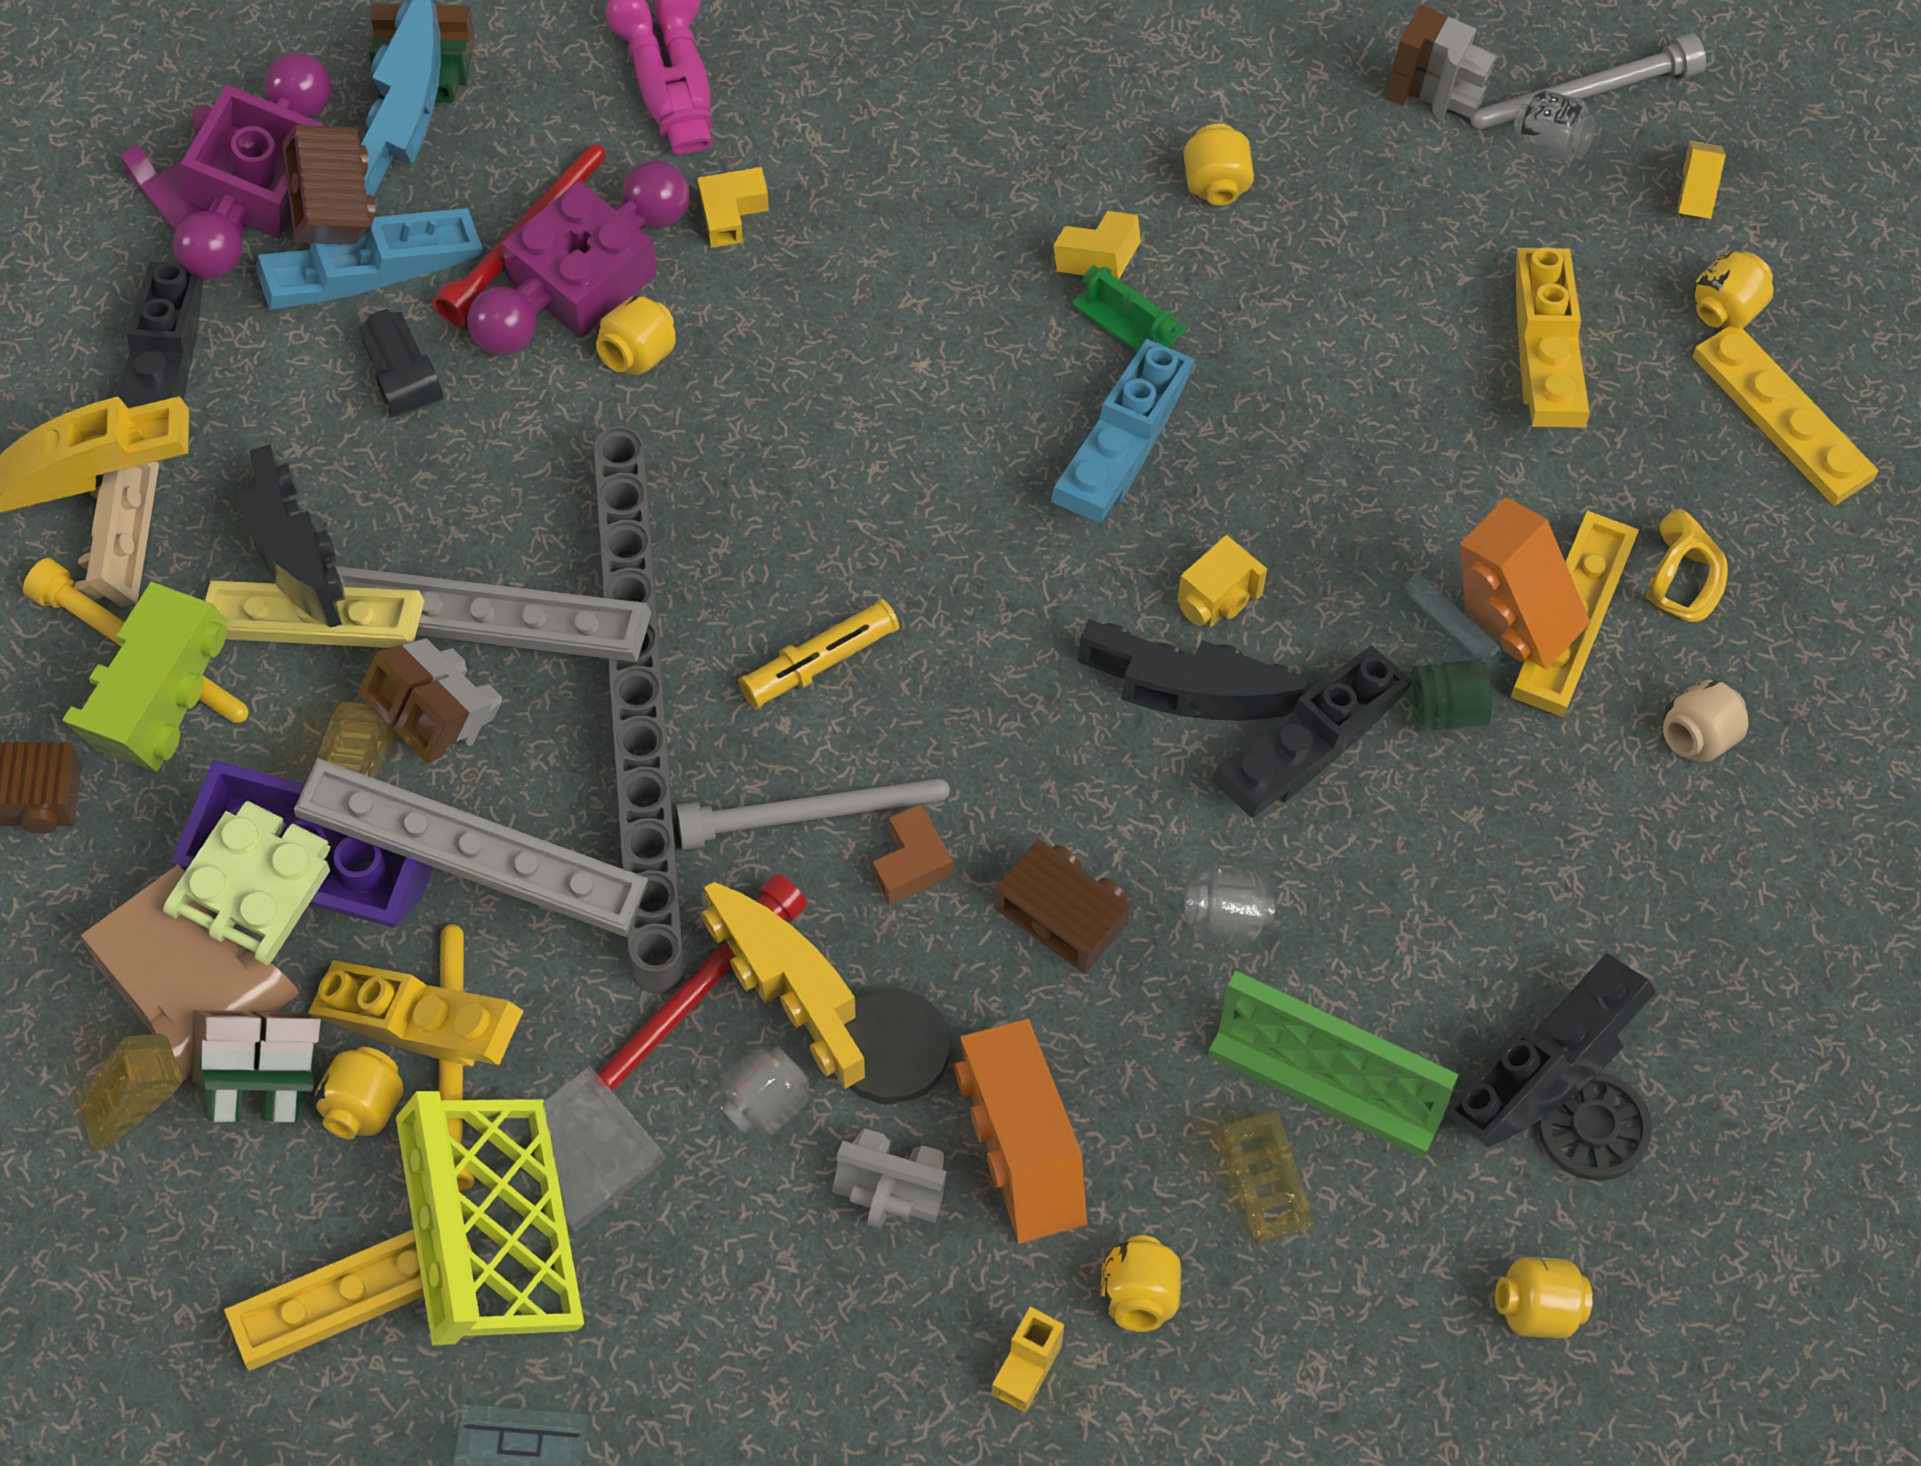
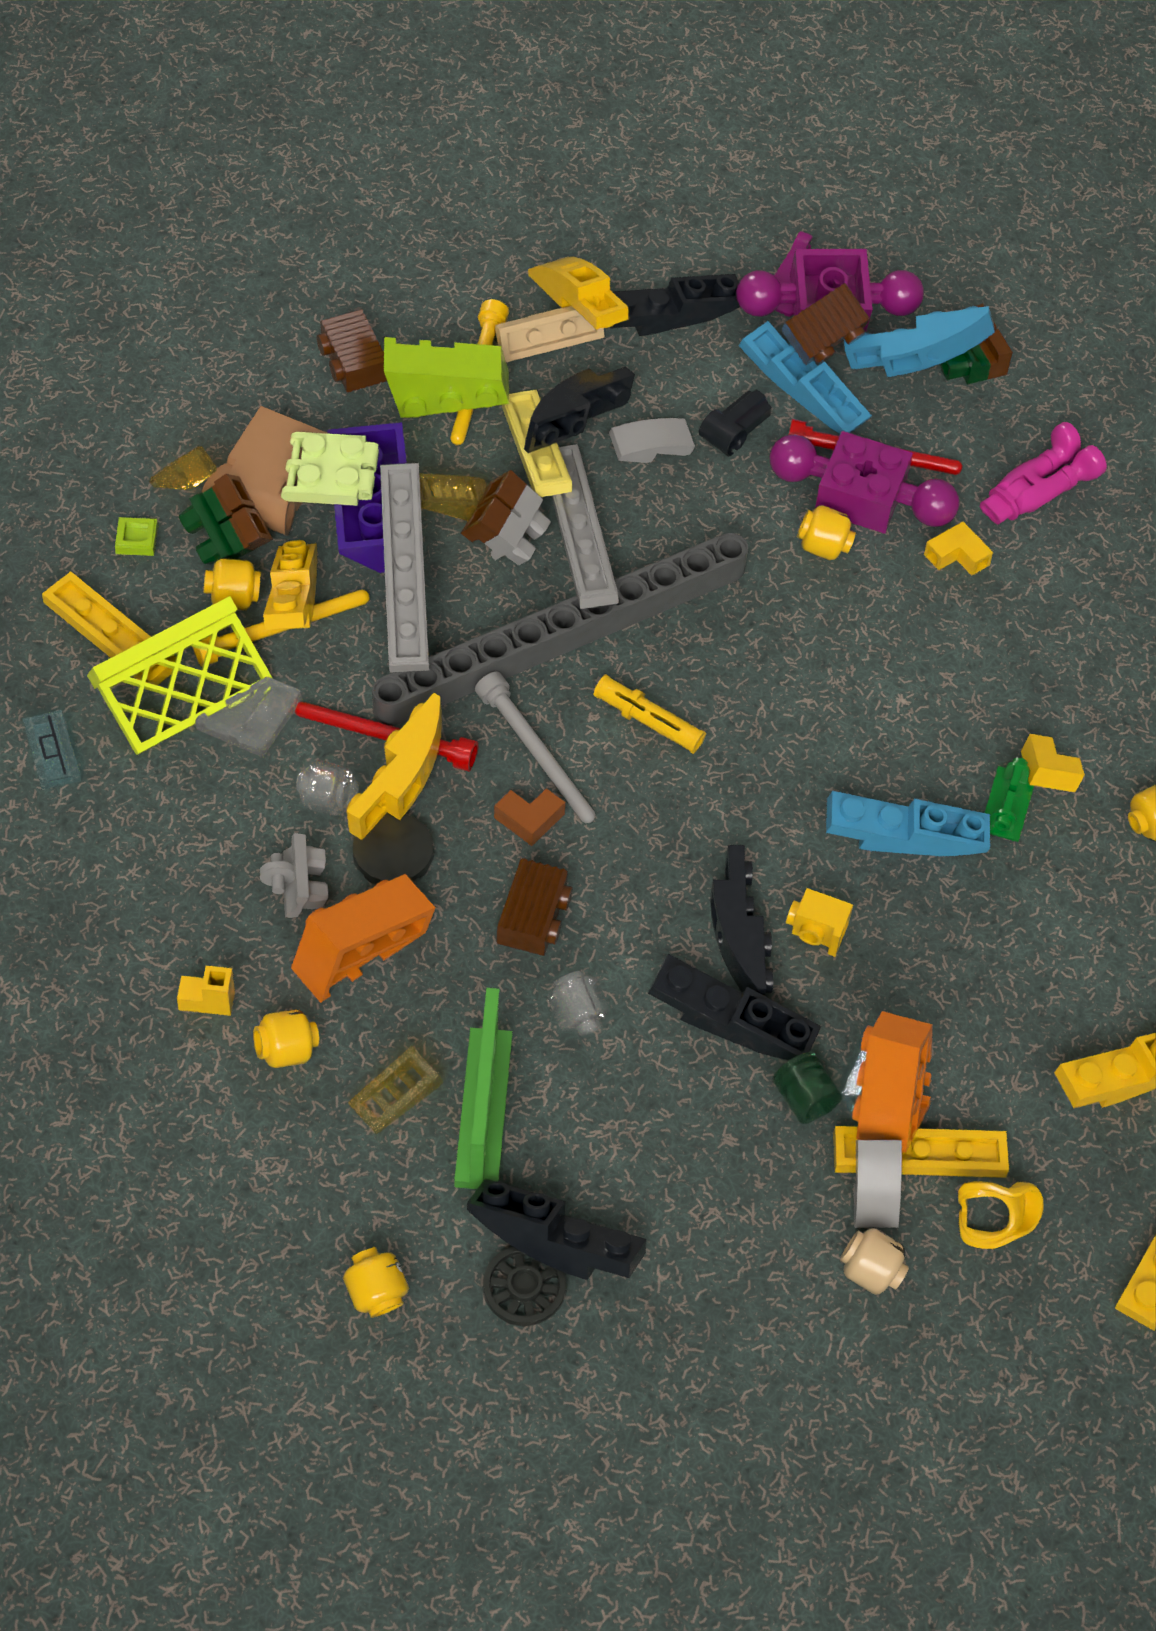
camera: 65 degrees right, 5 degrees down
none -> lime tile [115,517,158,556]
none -> light grey slope [609,418,695,463]
none -> light grey slope [854,1140,902,1228]

